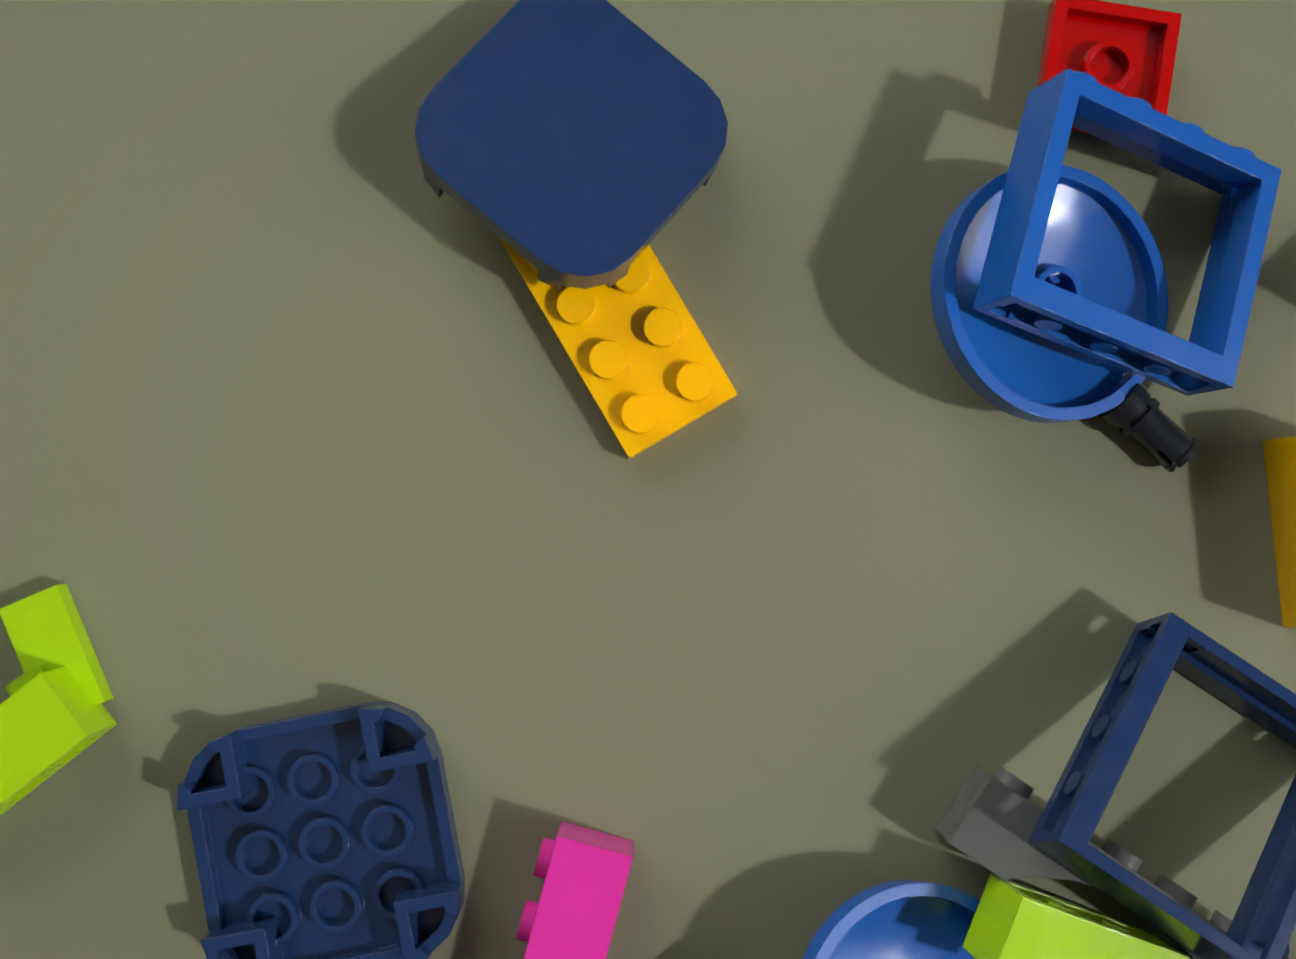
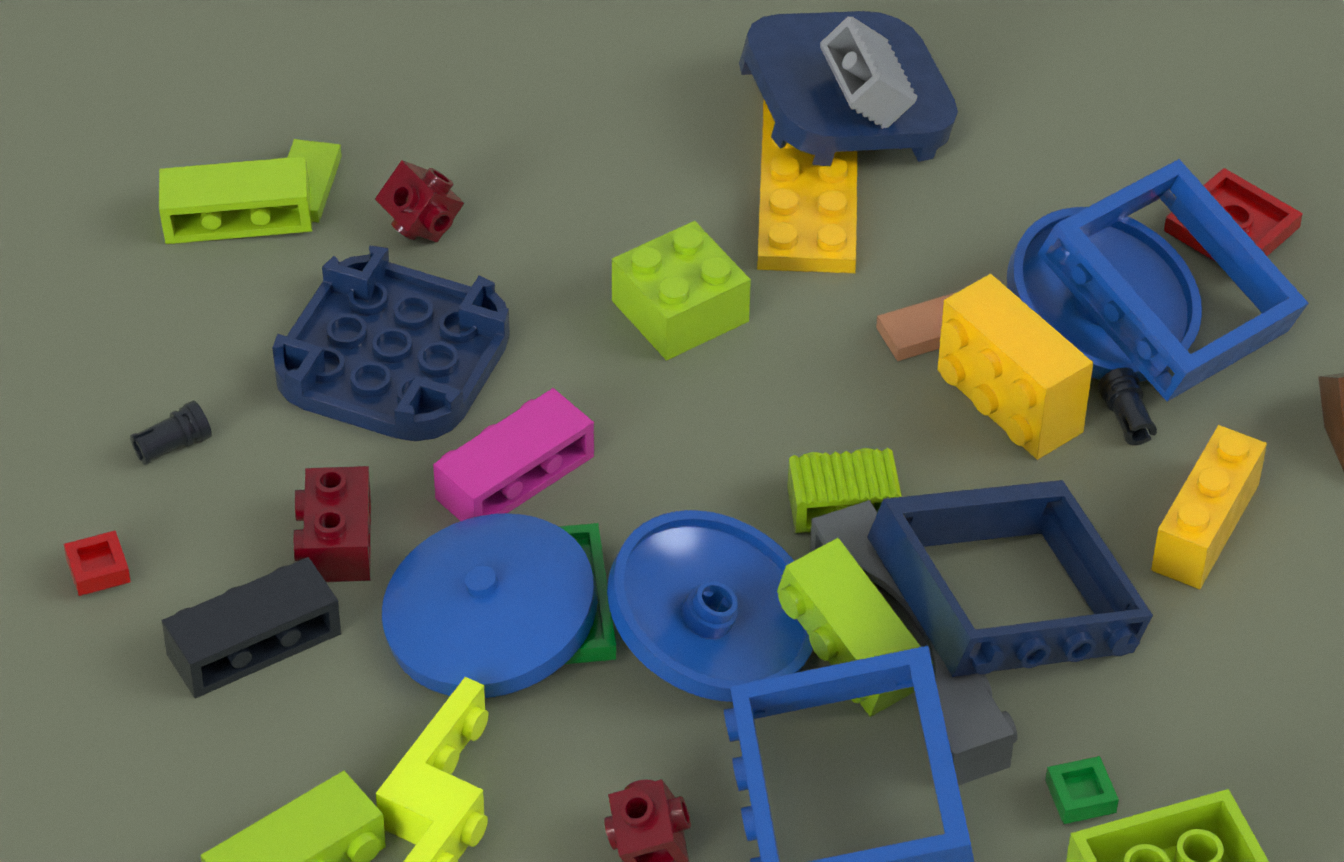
camera: 30 degrees right, 40 degrees down
none -> dark red brick [375,160,465,243]
none -> lime brick [612,221,751,361]
none -> lime brick [787,447,902,533]
none -> light grey brick [820,17,917,129]
none -> nougat tile [876,292,957,361]
none -> yellow brick [937,273,1093,460]

